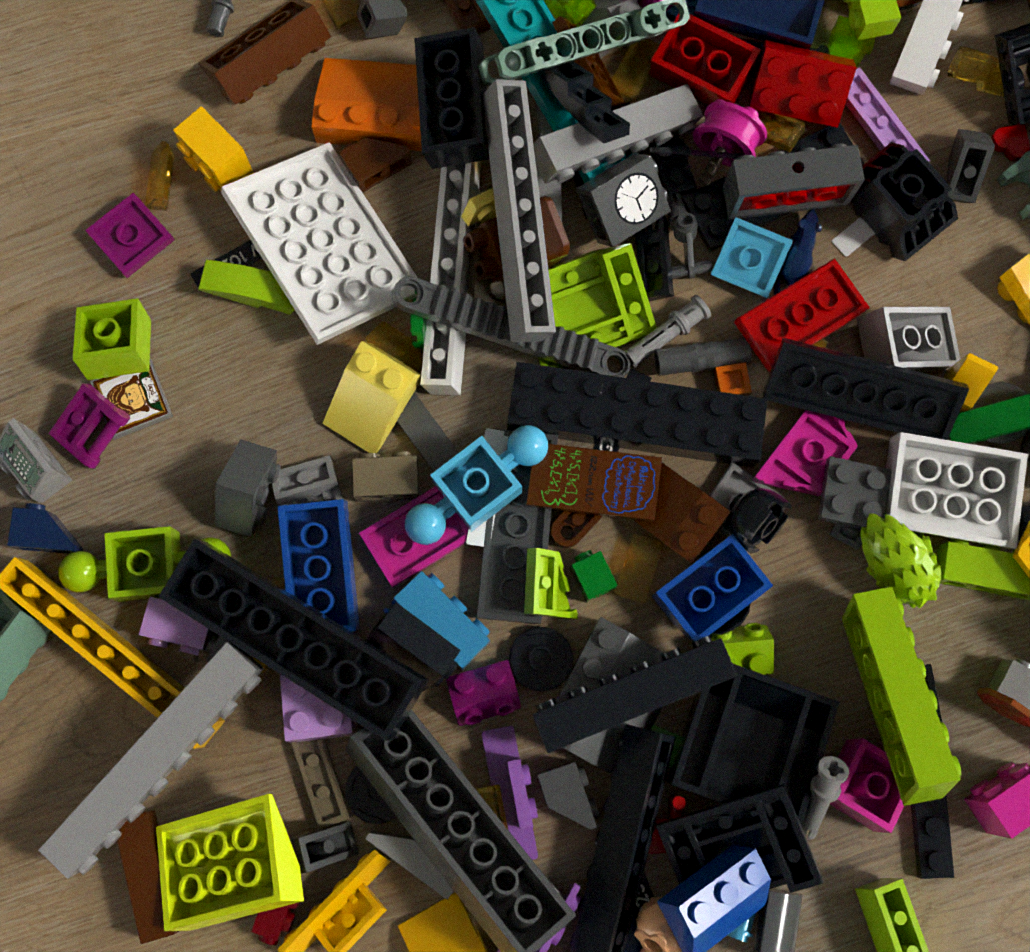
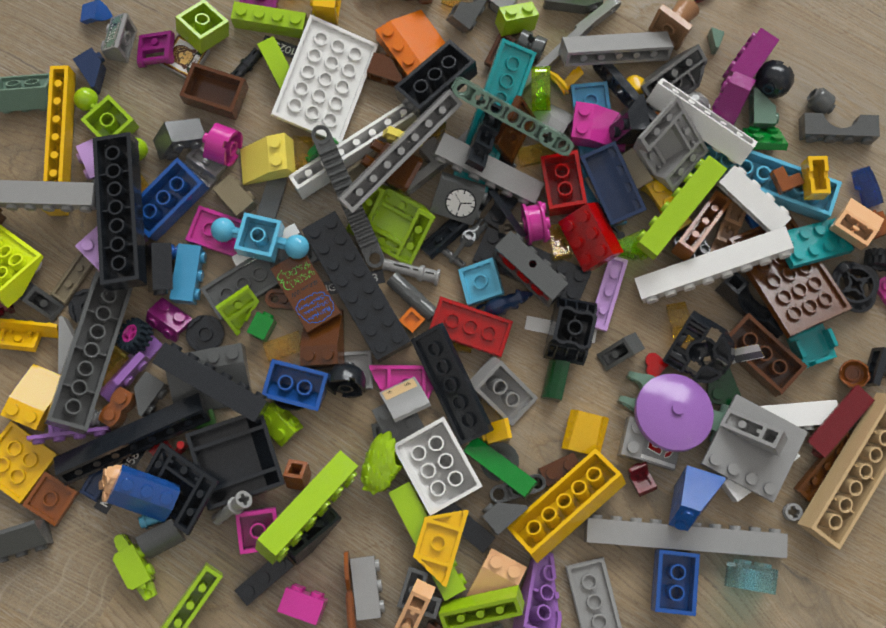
camera: 55 degrees right, 0 degrees up
none -> dark orange brick [98,387,137,429]
none -> black wheel [116,317,154,355]
none -> reddish brown piece [179,62,249,120]
none -> dark pink brick [202,123,243,166]
none -> black pin [230,47,262,78]
none -> lime brick [231,1,308,39]
none -> dark orange brick [283,459,312,491]
none -> light grey slope [379,377,431,422]
none -> dark green brick [541,360,570,402]

